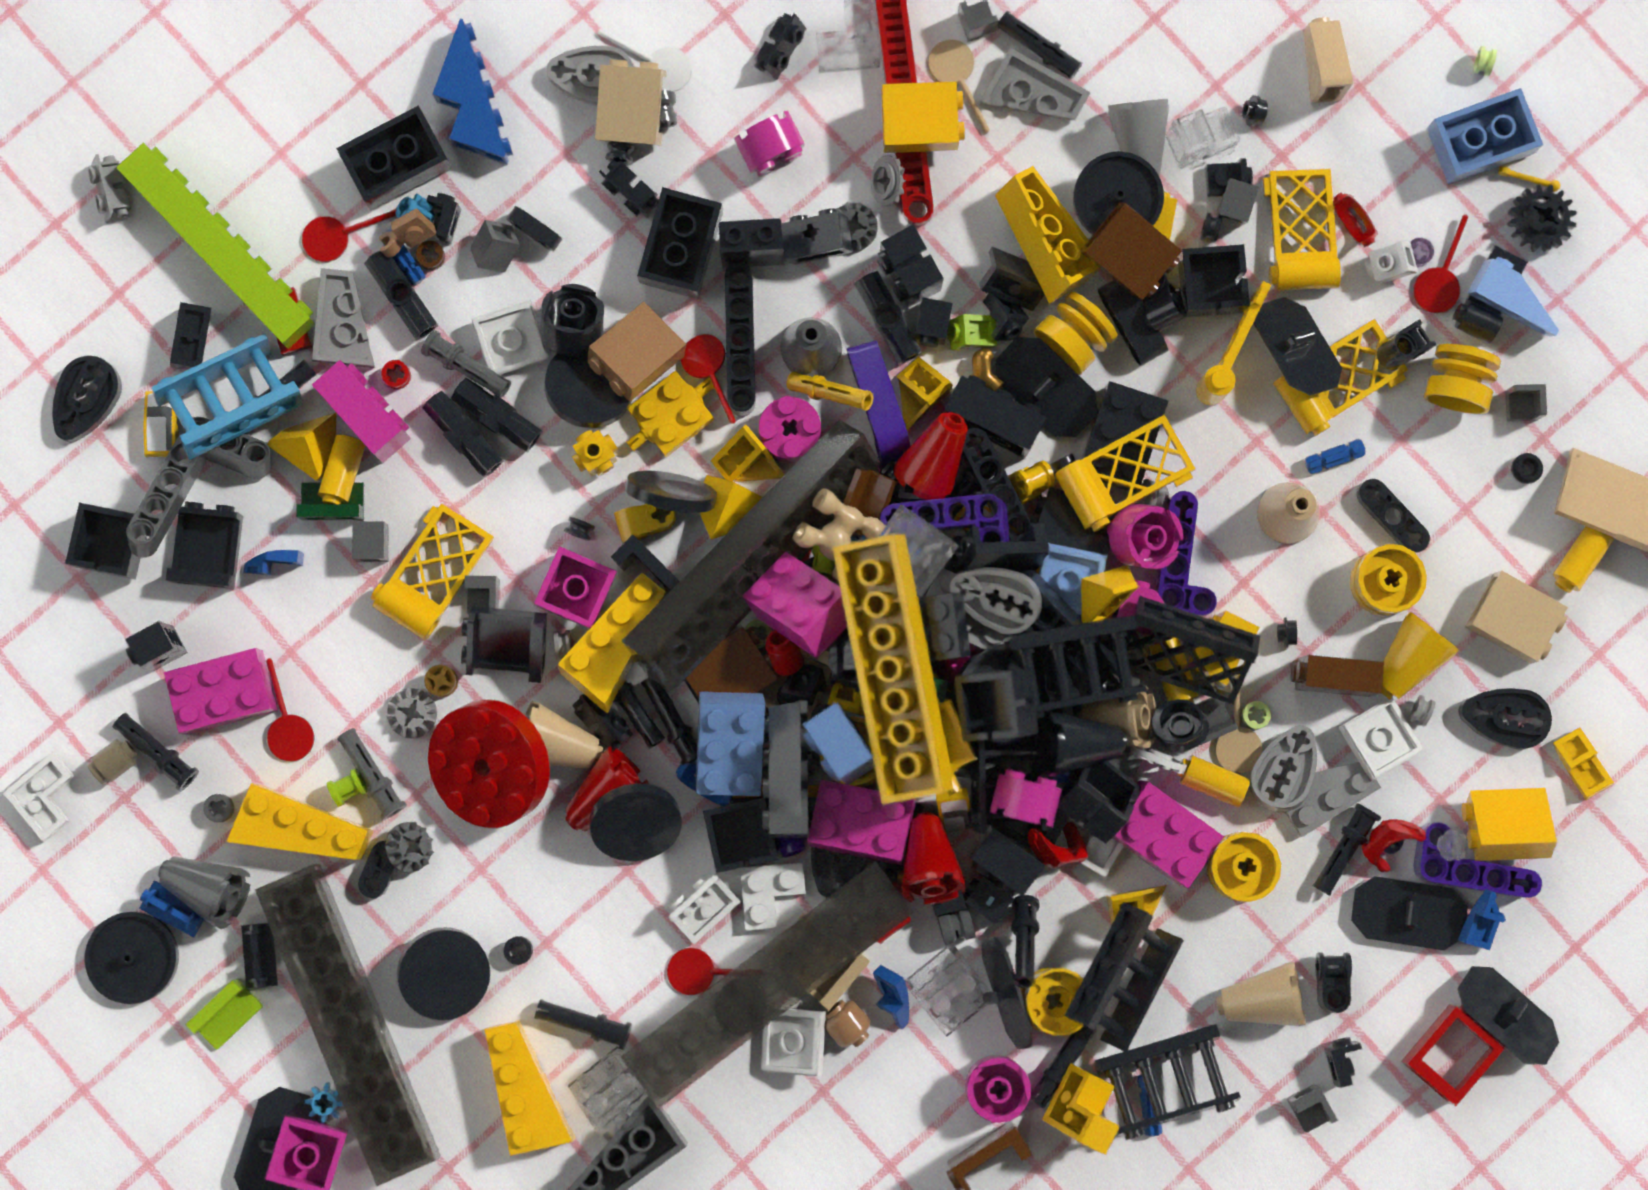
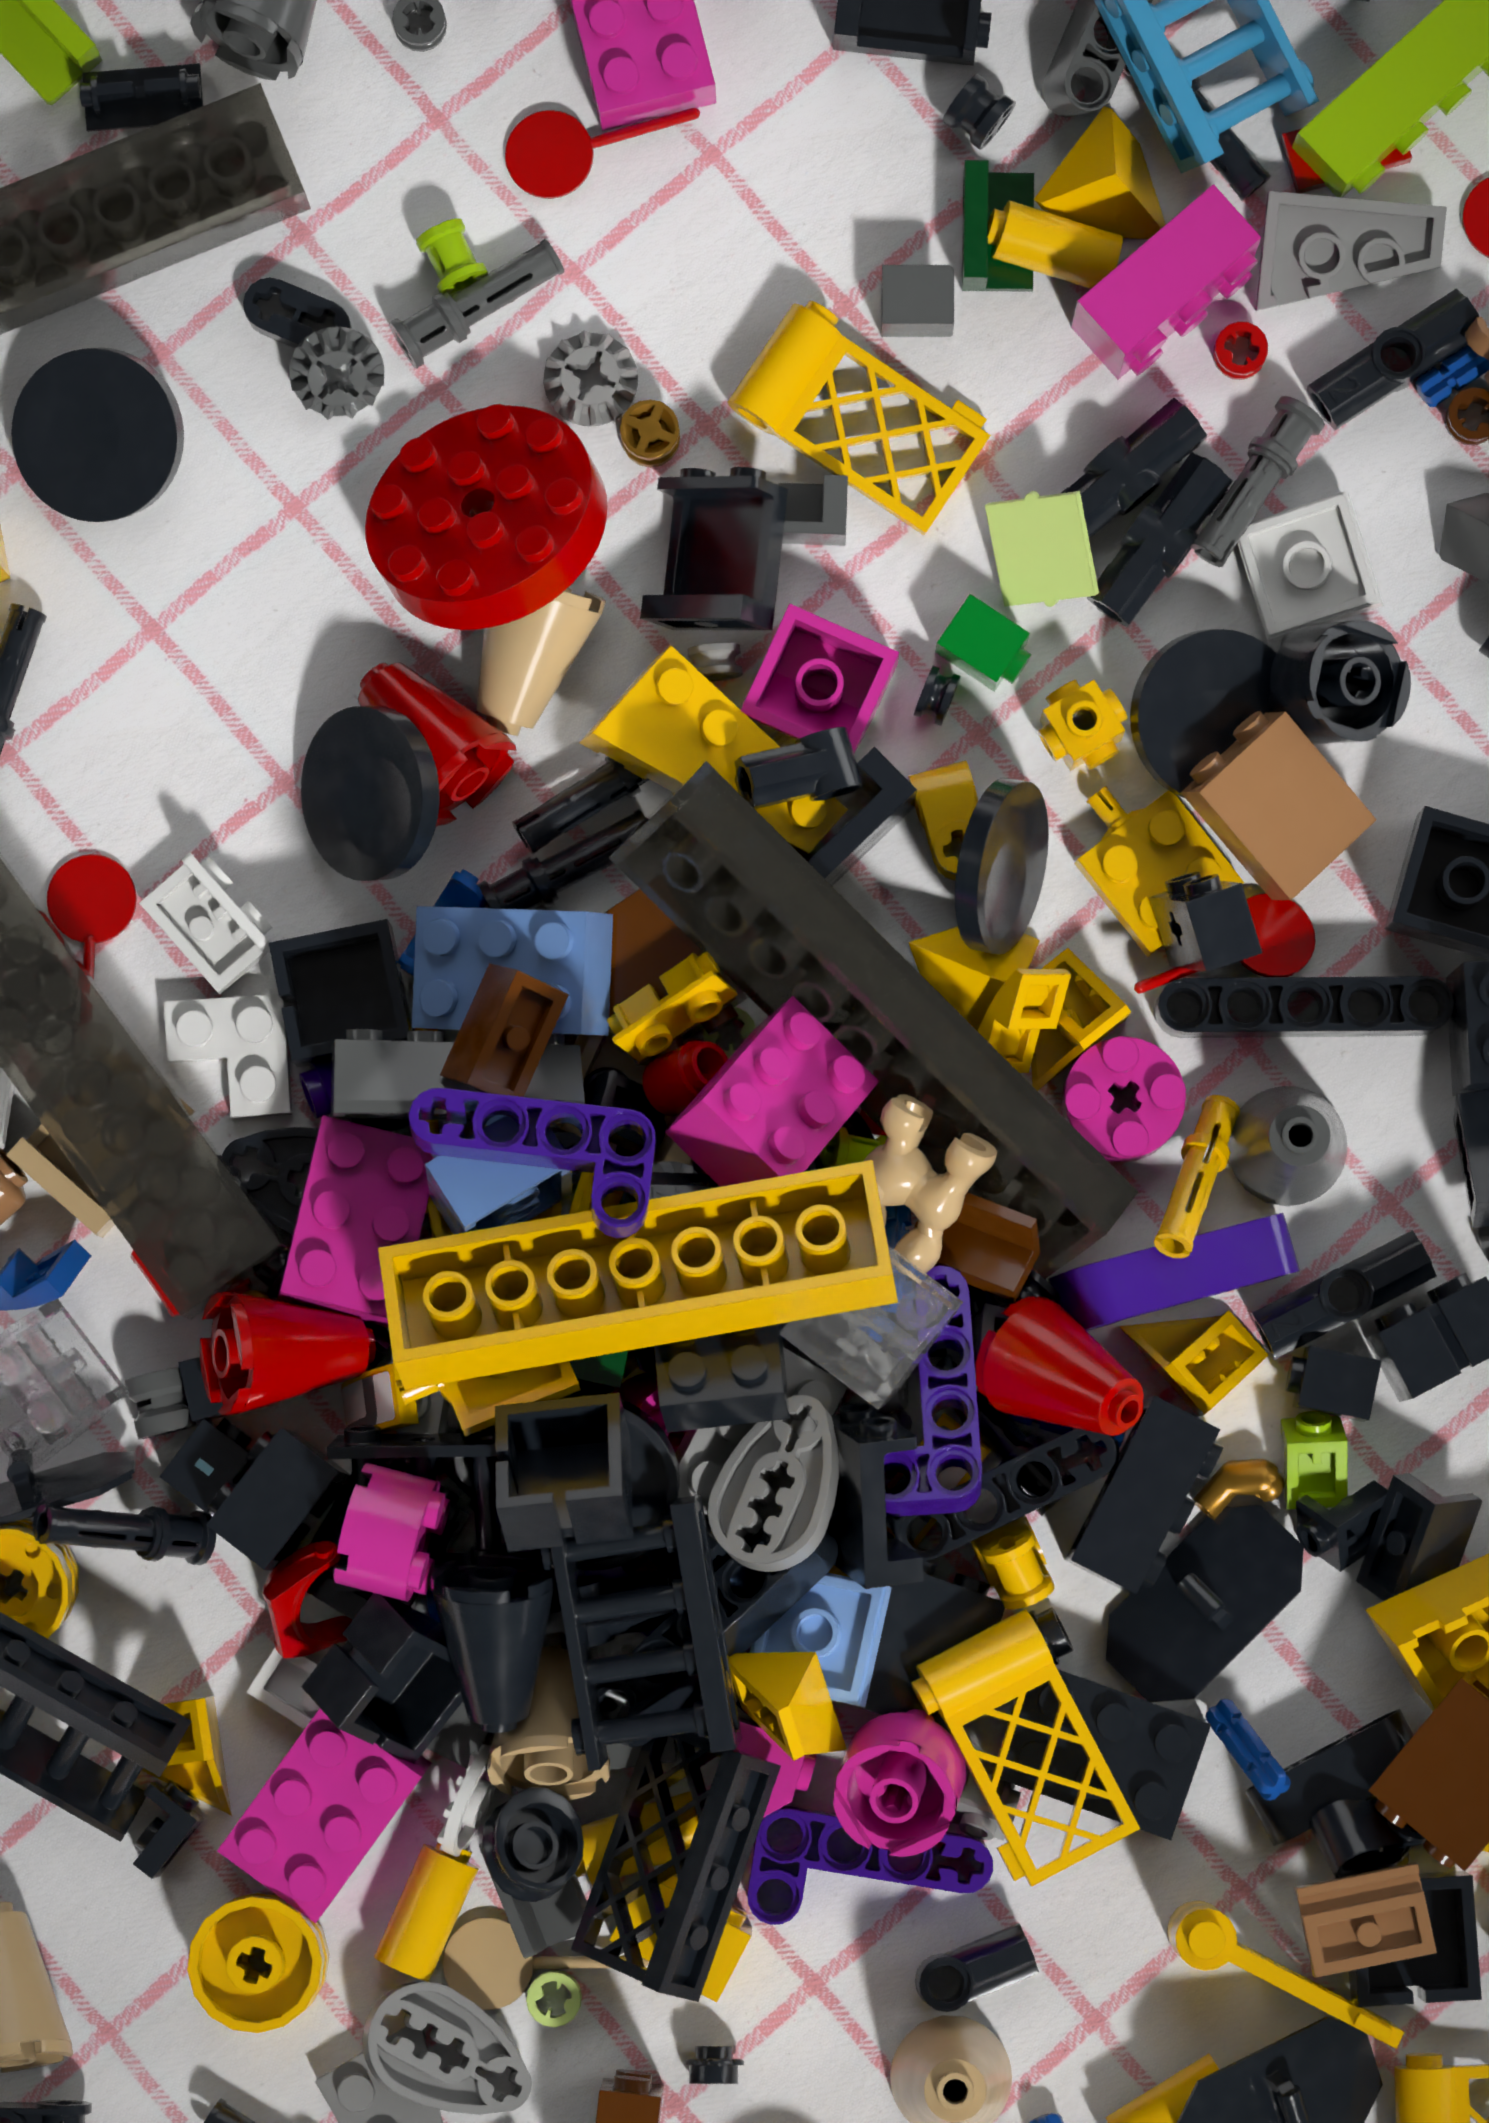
camera: 100 degrees right, 0 degrees up
yellow wedge [226,783,374,860] -> none
blue slope [243,550,304,575] -> none
black bush [503,936,533,965] -> none
black hinge [572,694,634,751] -> none
yellow wheel [1034,292,1118,375] -> none
none -> black bracket [133,1780,205,1879]
none -> dark purple beam [409,1088,656,1238]
none -> reddish brown panel [440,963,569,1097]
none -> yellow hinge [607,951,738,1062]
none -> black piece [735,727,863,811]
none -> black piece [915,1923,1039,2012]
none -> green brick [935,594,1032,692]
none -> black wheel [943,73,1016,150]
none -> yellow slope [967,969,1071,1074]
none -> yellowish green piece [985,491,1099,607]
none -> black brick [1149,872,1262,972]
none -> blue axle [1205,1699,1291,1801]
none -> medium nougat plate [1294,1862,1437,1978]

